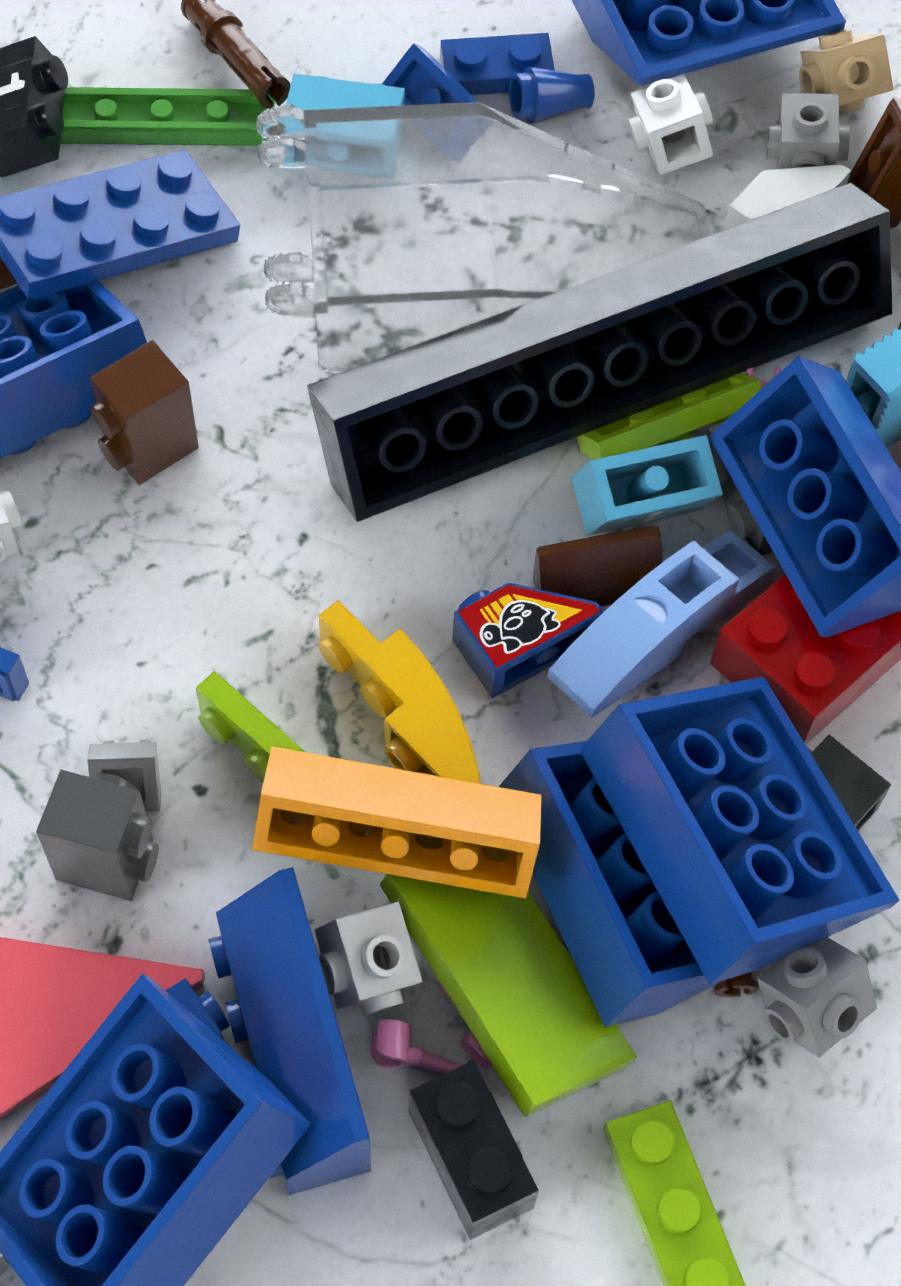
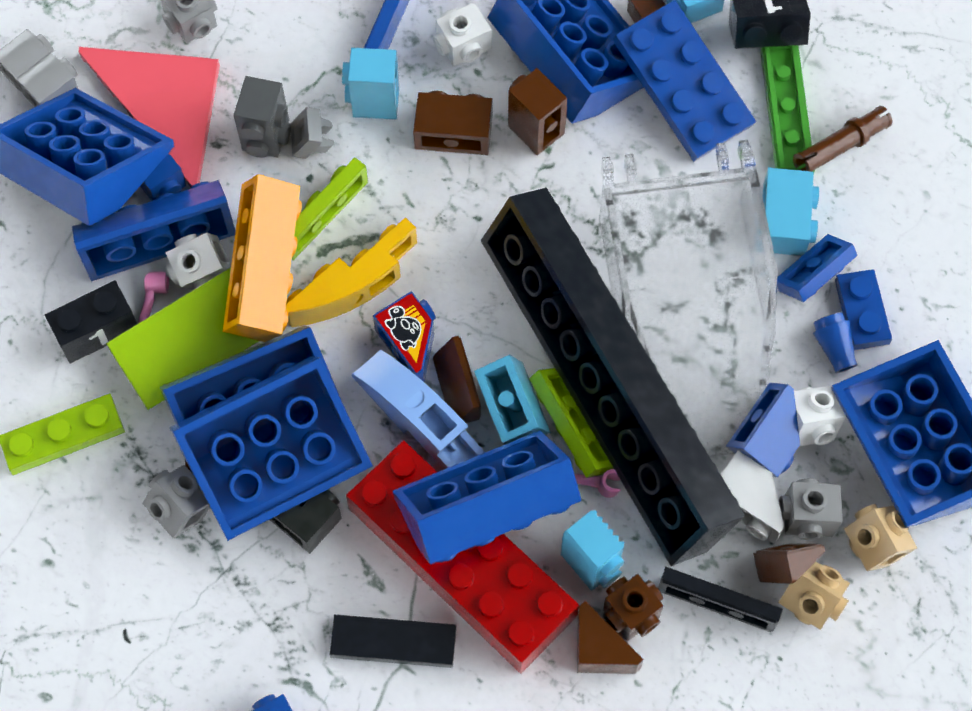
camera: 90 degrees right, 5 degrees up
none -> medium azure brick [342,48,400,119]
none -> reddish brown brick [413,91,493,155]
none -> slope [726,383,800,477]

